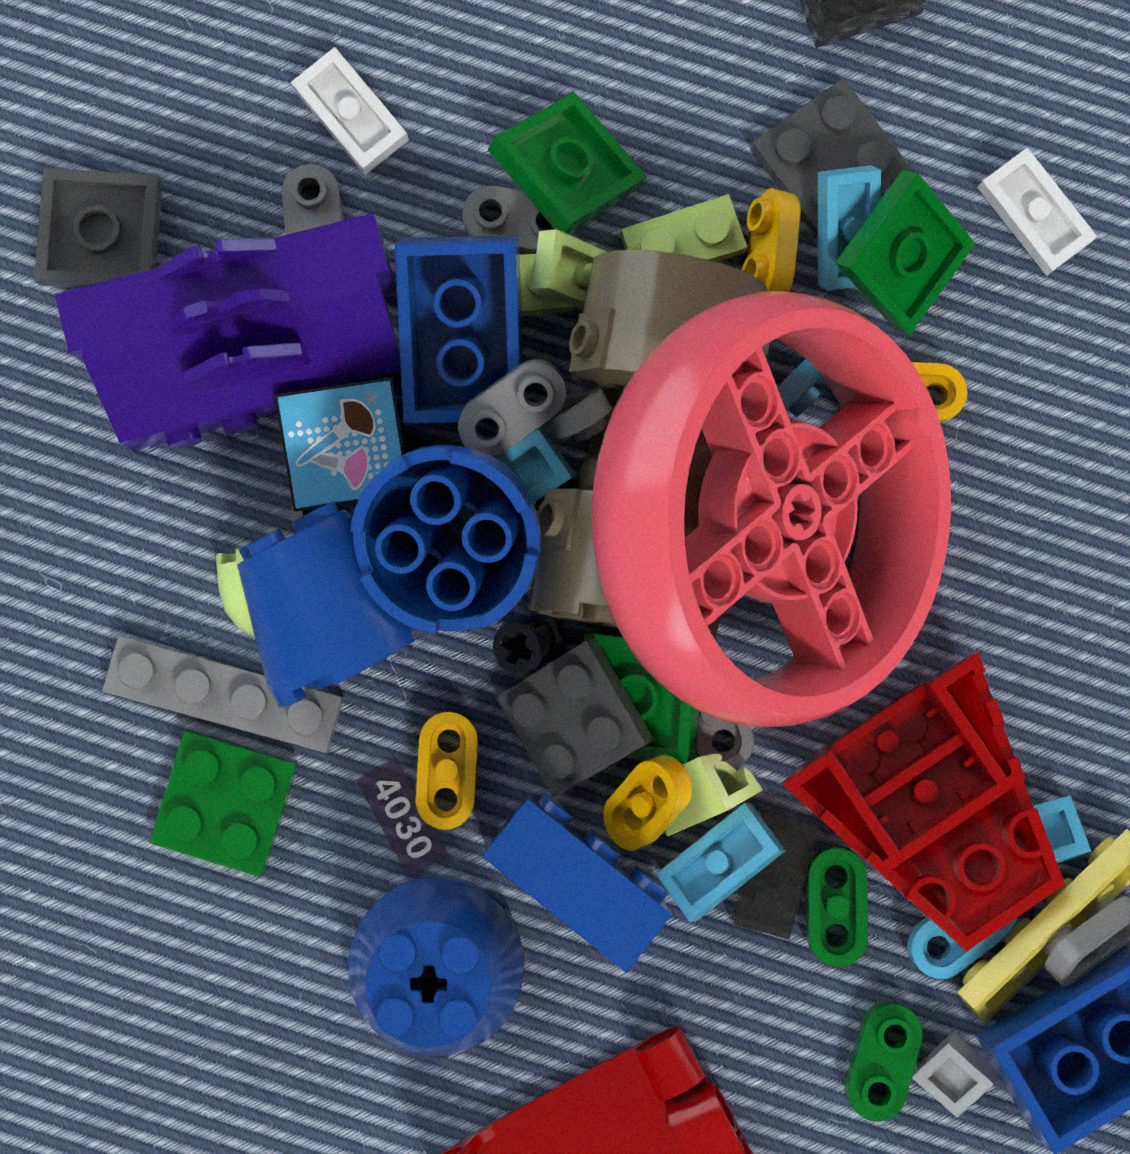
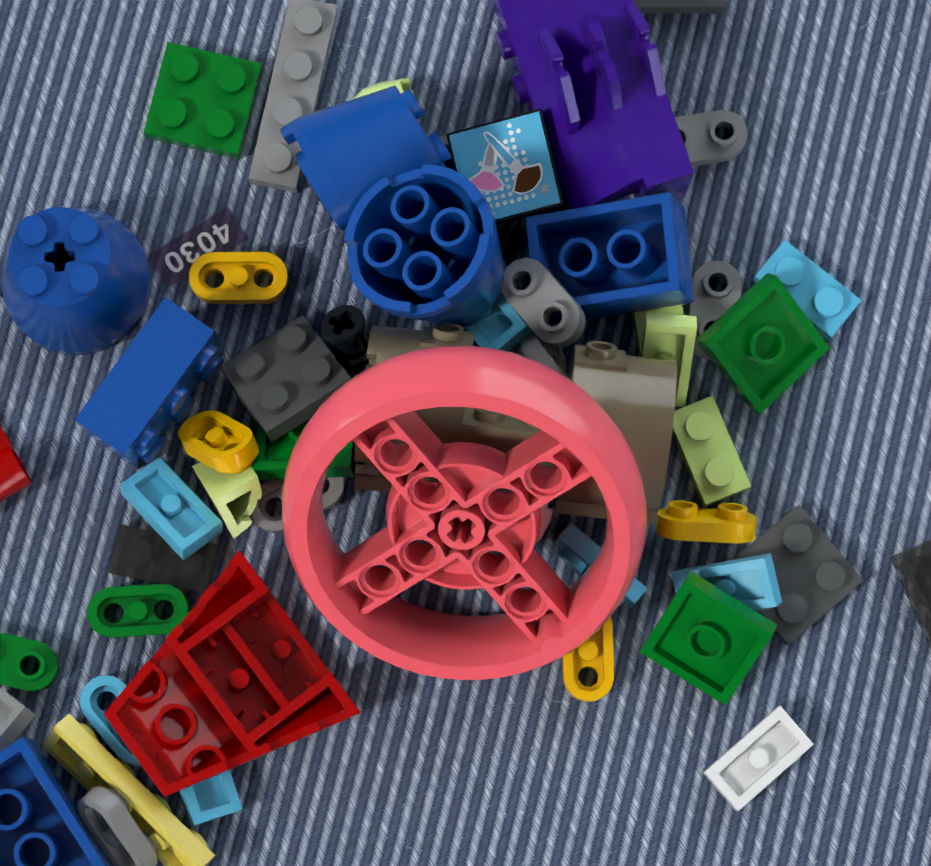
camera: 90 degrees right, 5 degrees down
white plate [291,47,409,175] -> none
none -> medium azure plate [752,240,862,341]

